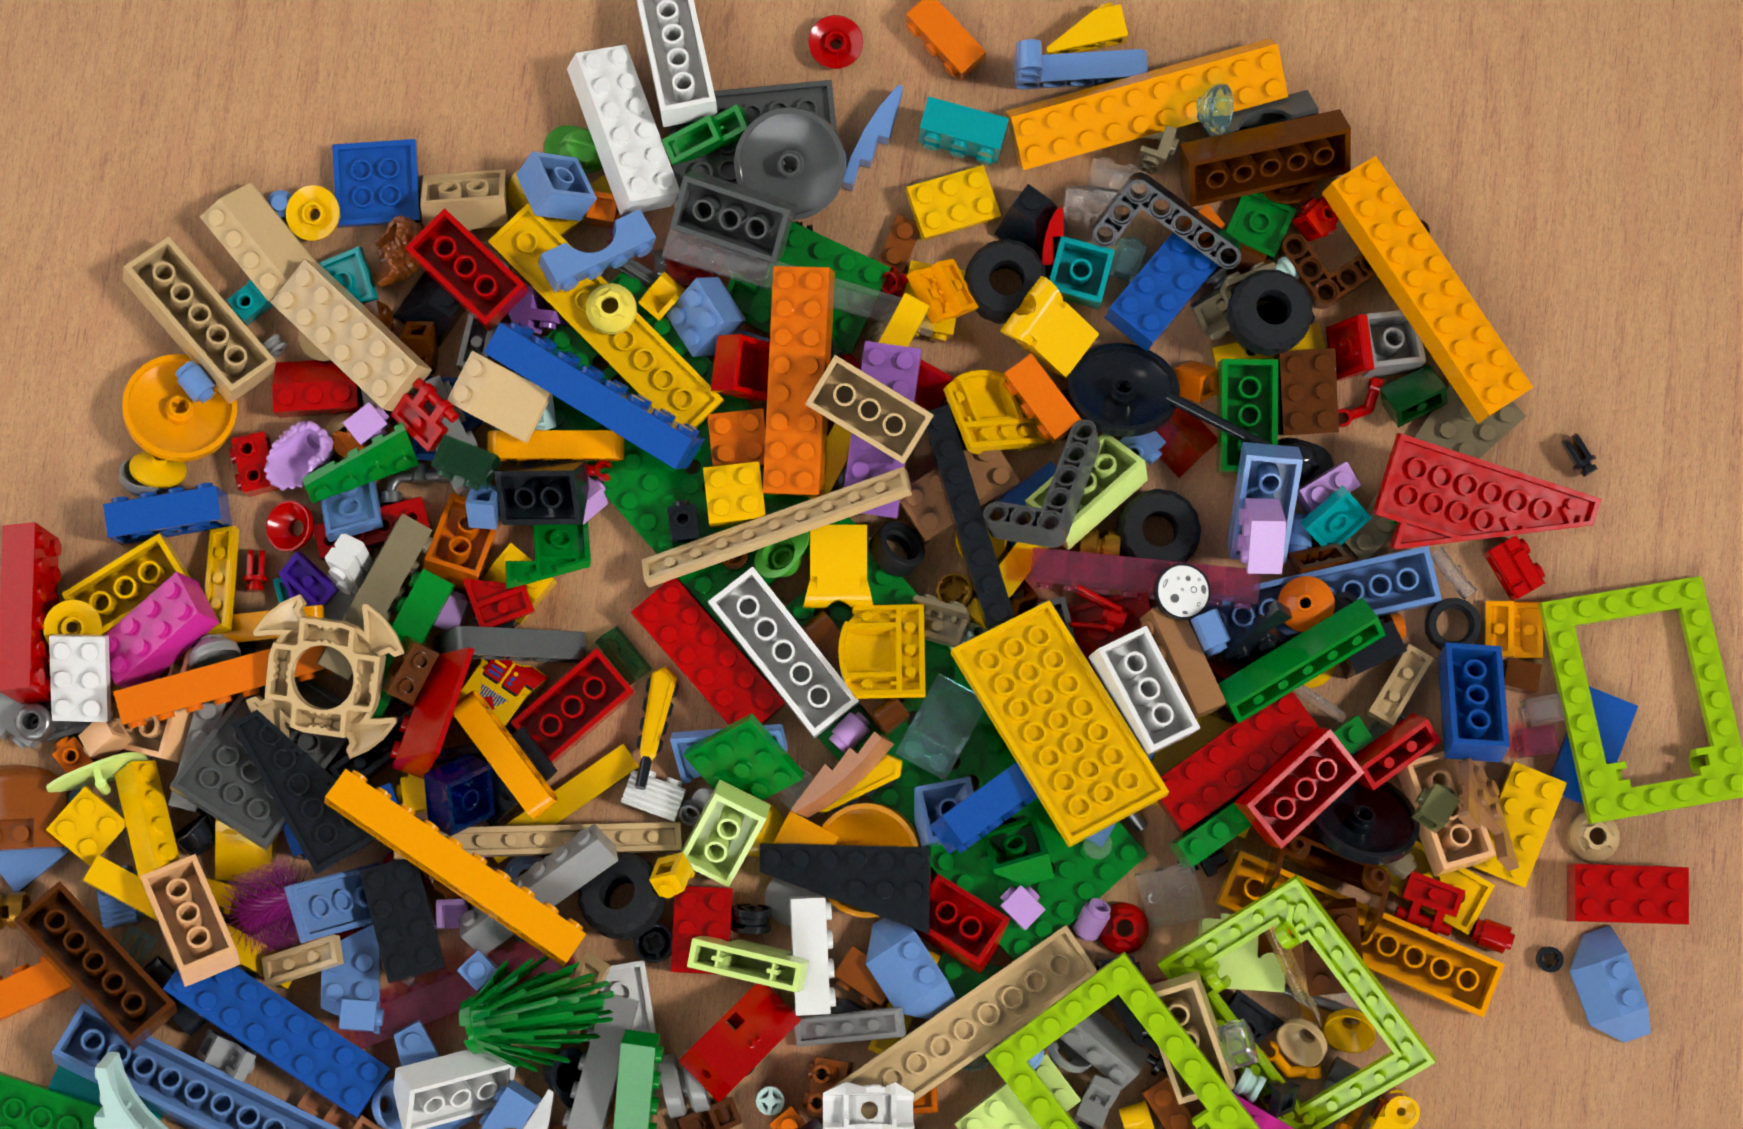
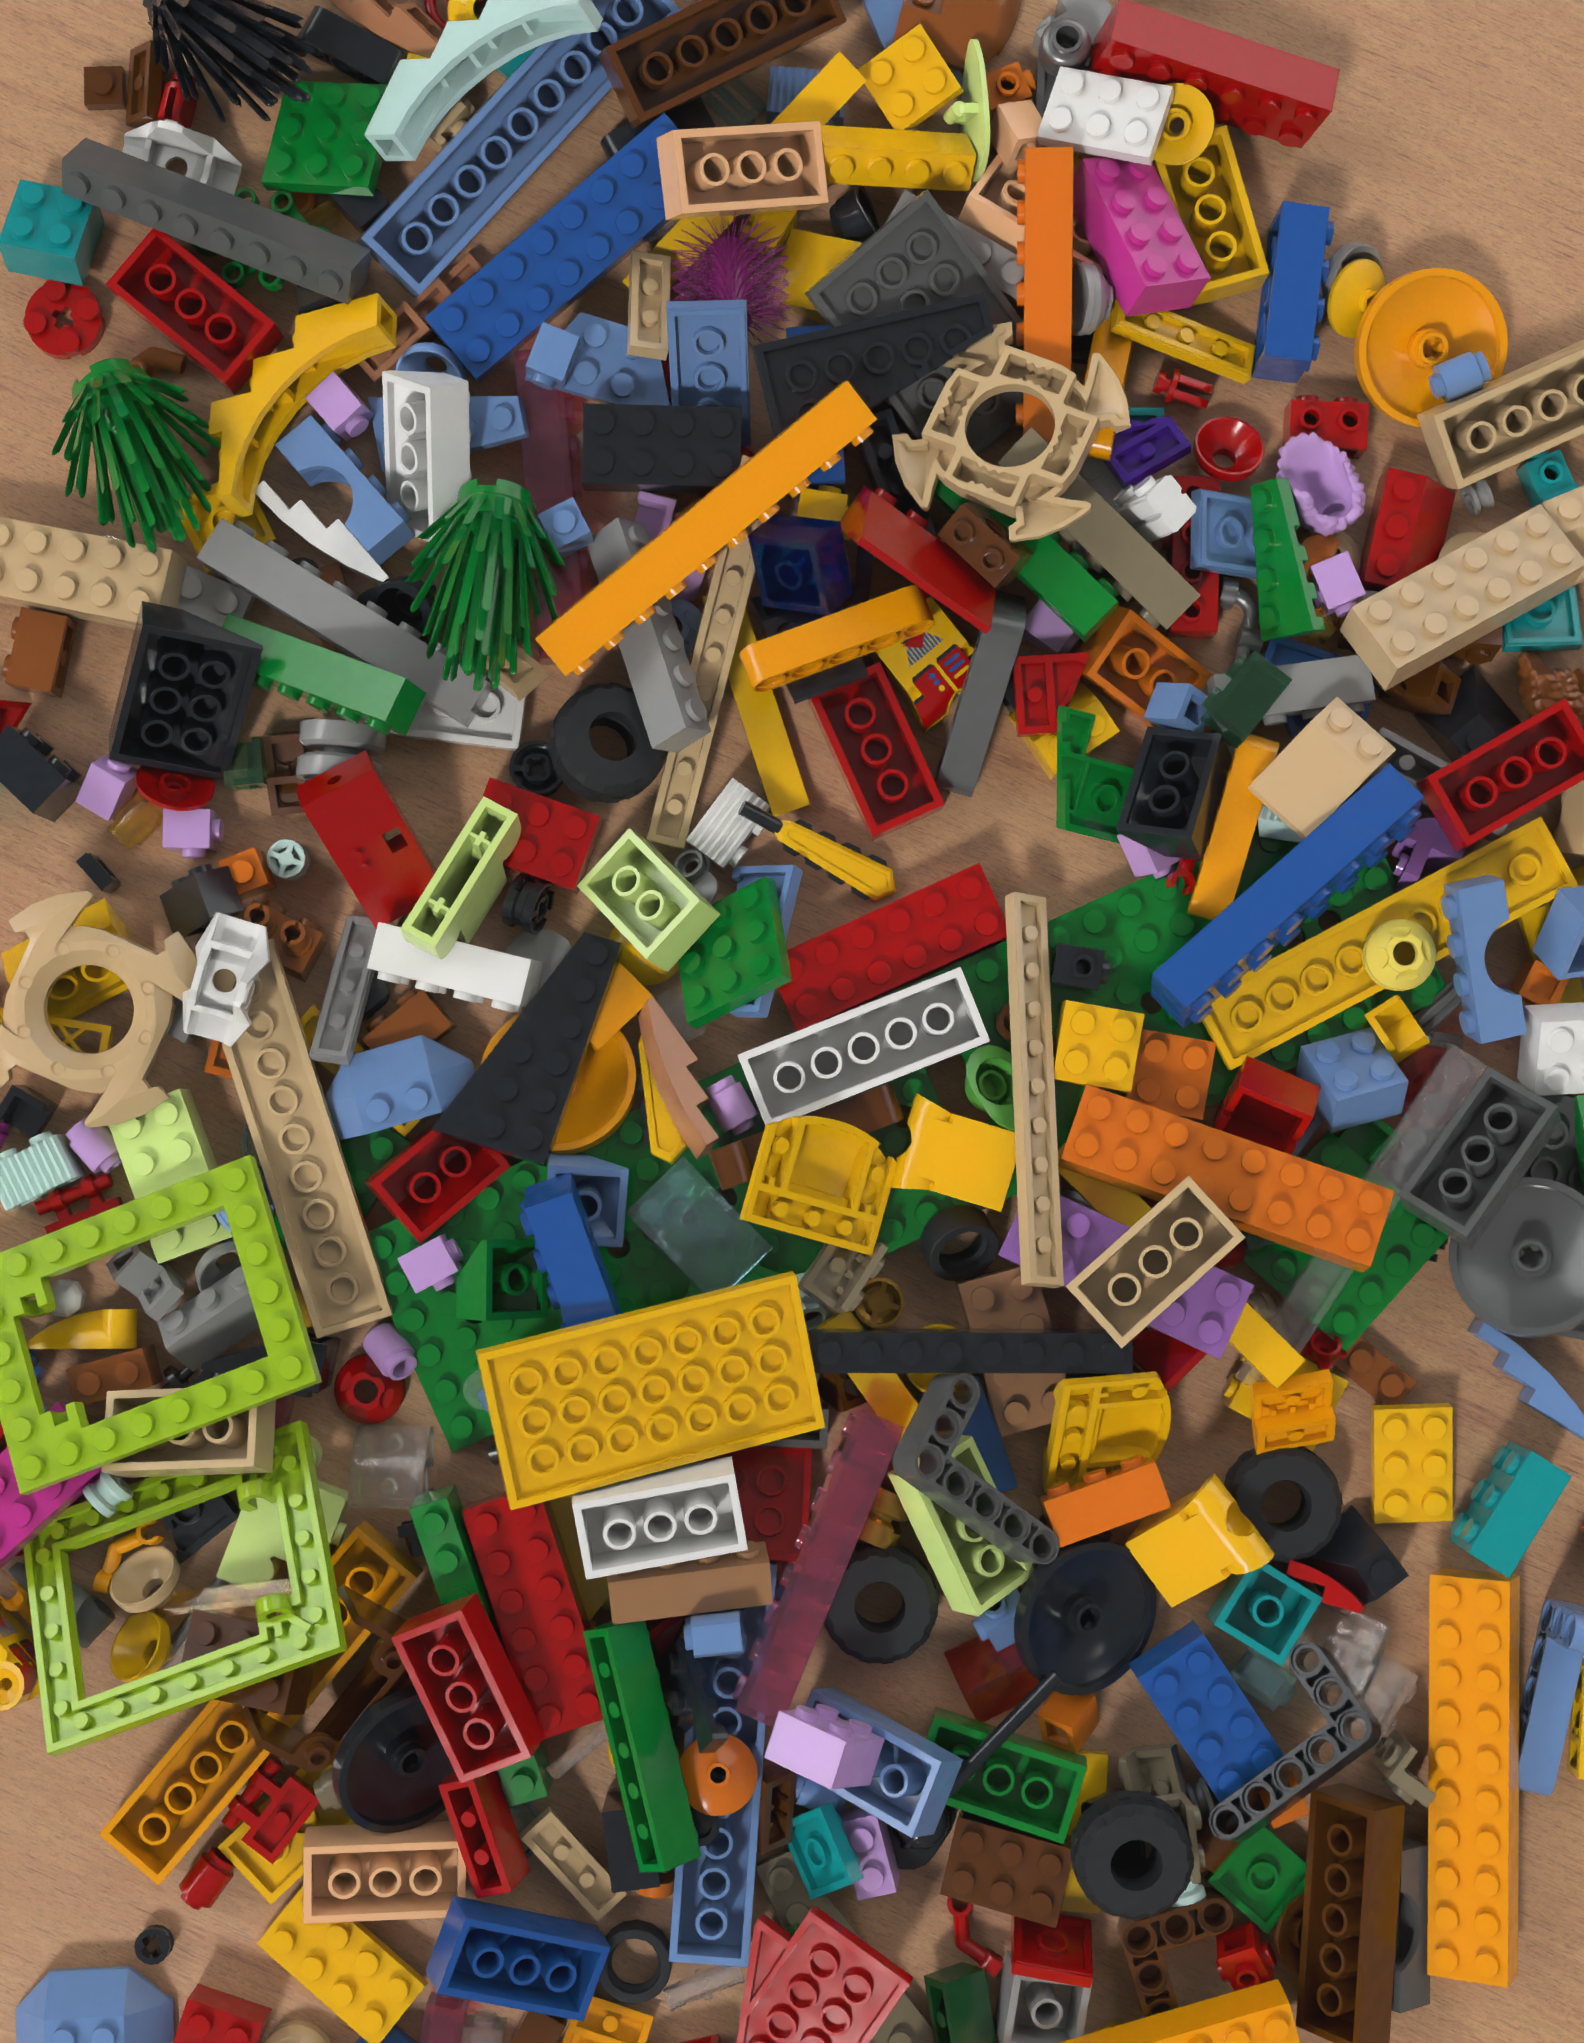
camera: 110 degrees right, 5 degrees up
light grey brick [196,1029,256,1082] -> none
red plate [391,378,459,451] -> none
clear green plate [595,626,652,685] -> none
yellow brick [649,852,695,898] -> none
red plant [1068,585,1129,634] -> none
white tile [1153,563,1211,621] -> none
clear light blue piece [1196,84,1233,135] -> none
clear brick [1217,1019,1259,1070] -> none
black tile [1263,1080,1300,1118] -> none
olive brick [1411,783,1459,833] -> none
medium nougat wing [1458,757,1519,871] -> none

